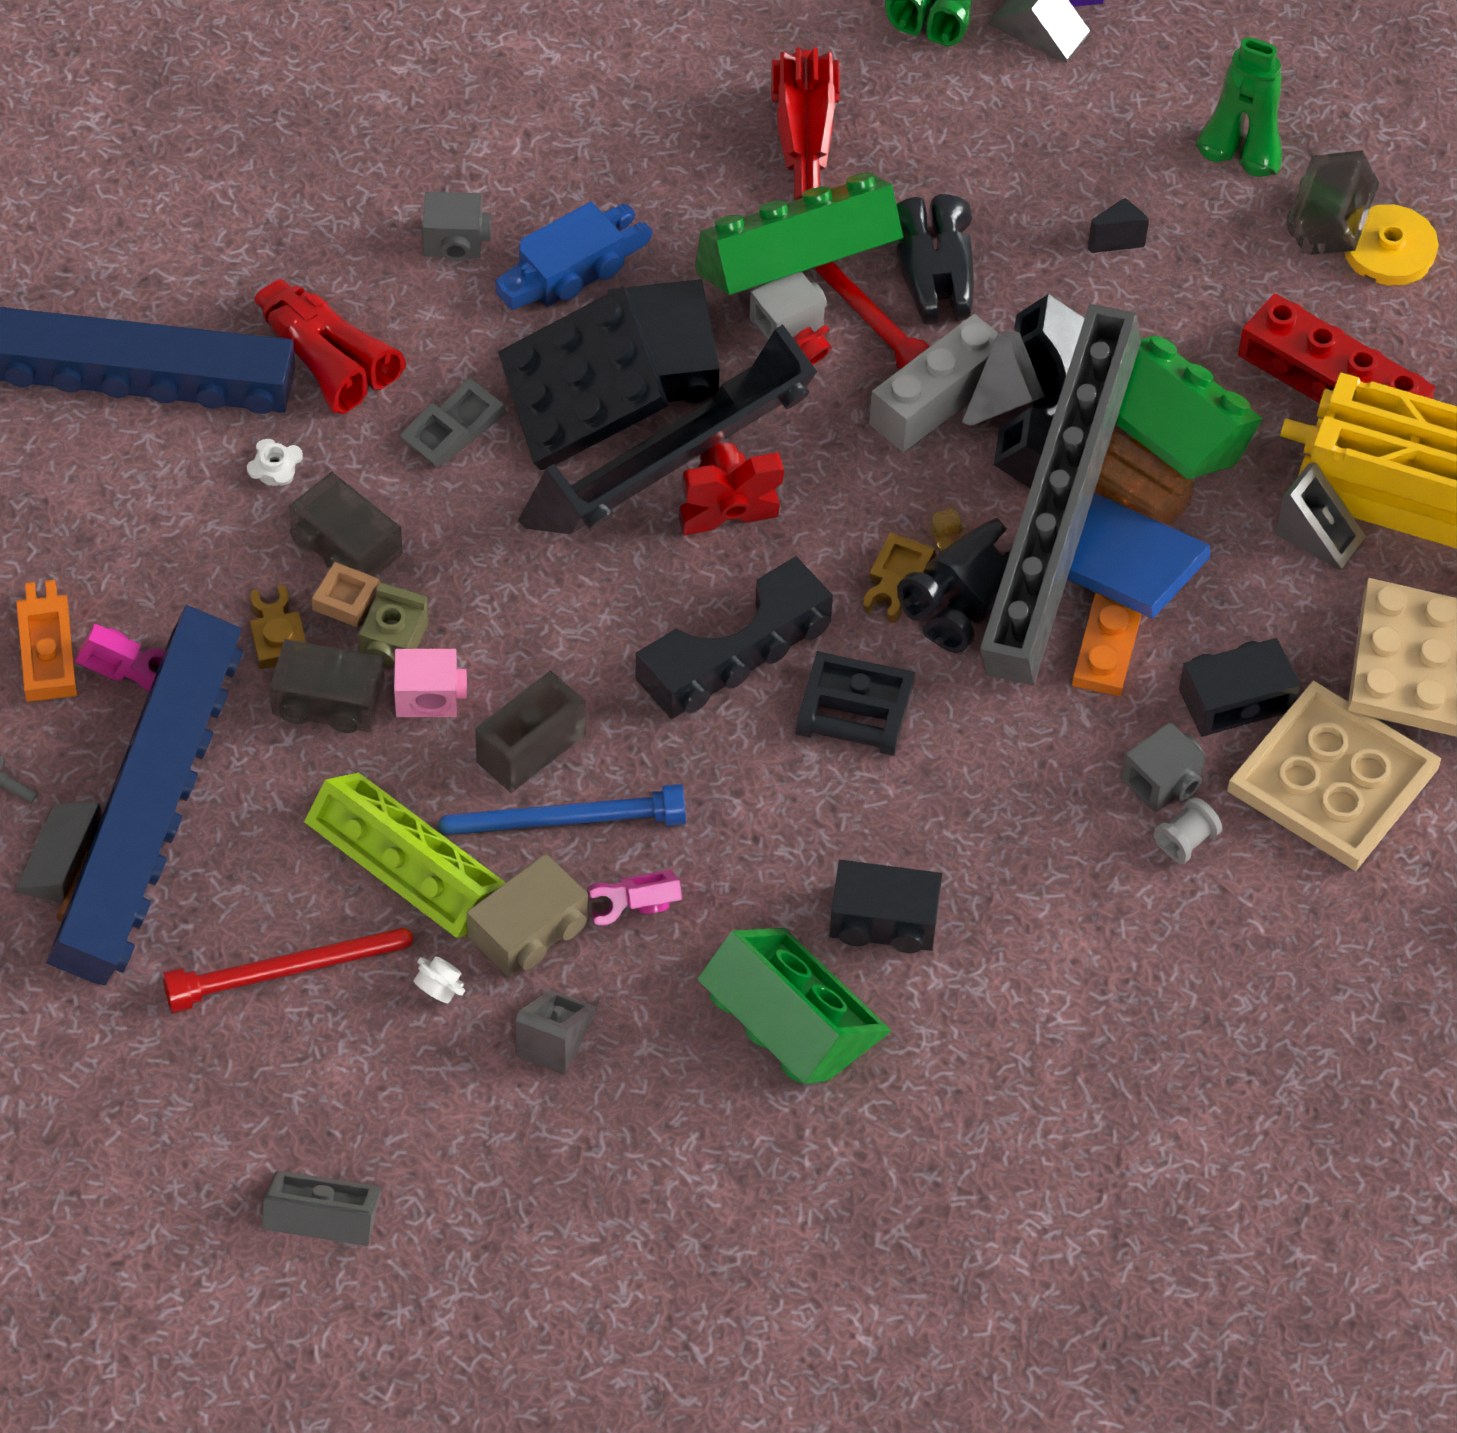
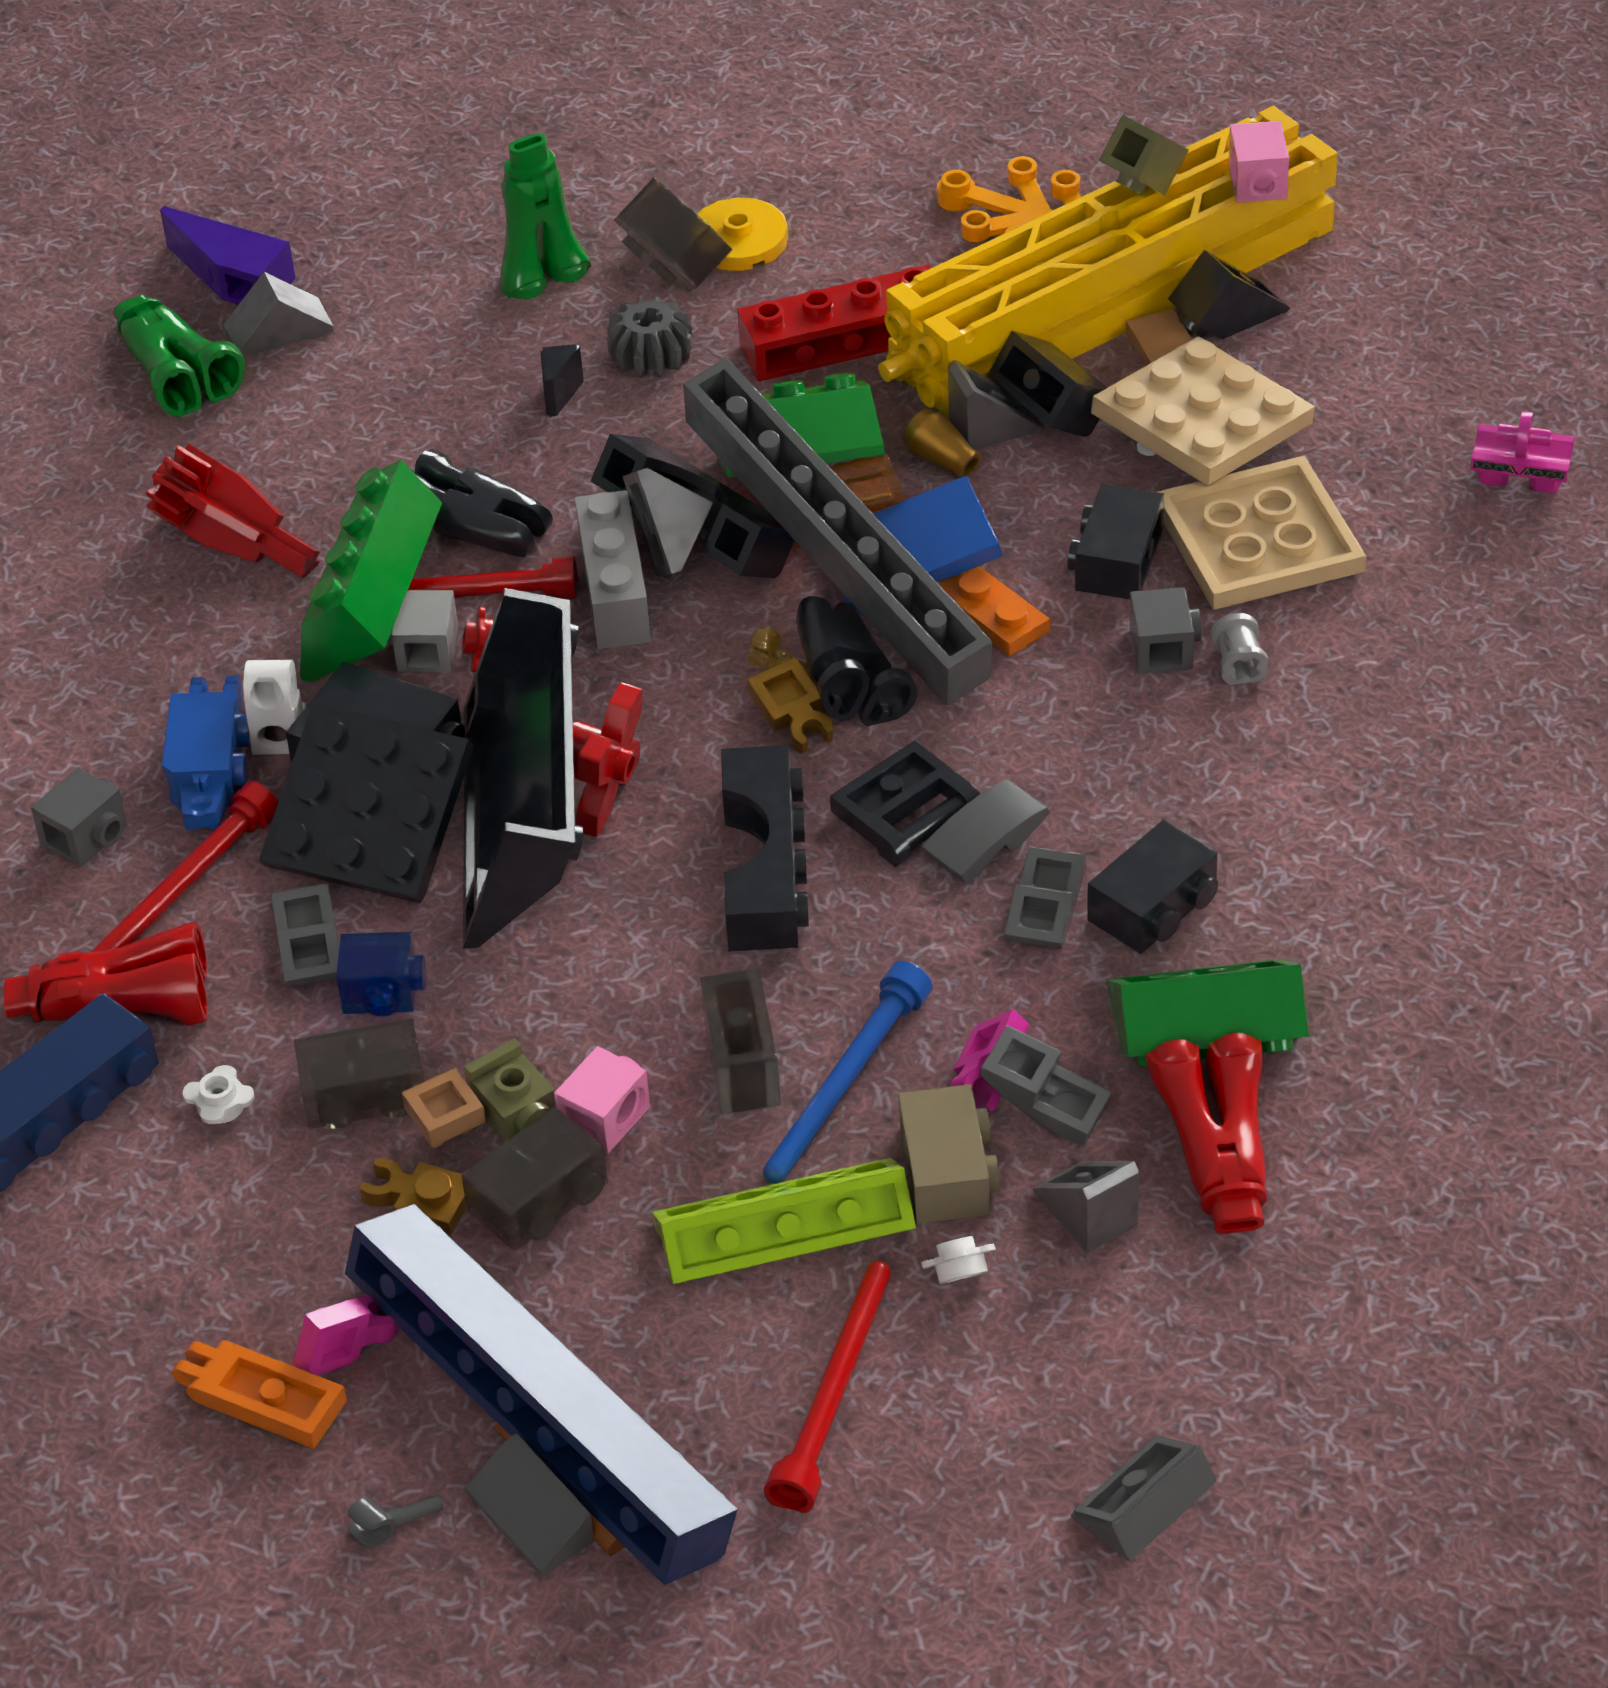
camera: 50 degrees left, 10 degrees down
none -> red piece [91,781,279,952]
none -> white leg [243,660,306,755]
none -> clear blue brick [336,932,427,1017]
none -> dark grey gear [607,296,692,378]
none -> pearl gold cone [903,409,982,478]
none -> dark grey slope [921,779,1050,884]
none -> dark grey slope [980,1025,1112,1146]
none -> black brick [987,331,1107,437]
none -> dark grey slope [1004,846,1086,949]
none -> red piece [1145,1033,1267,1234]

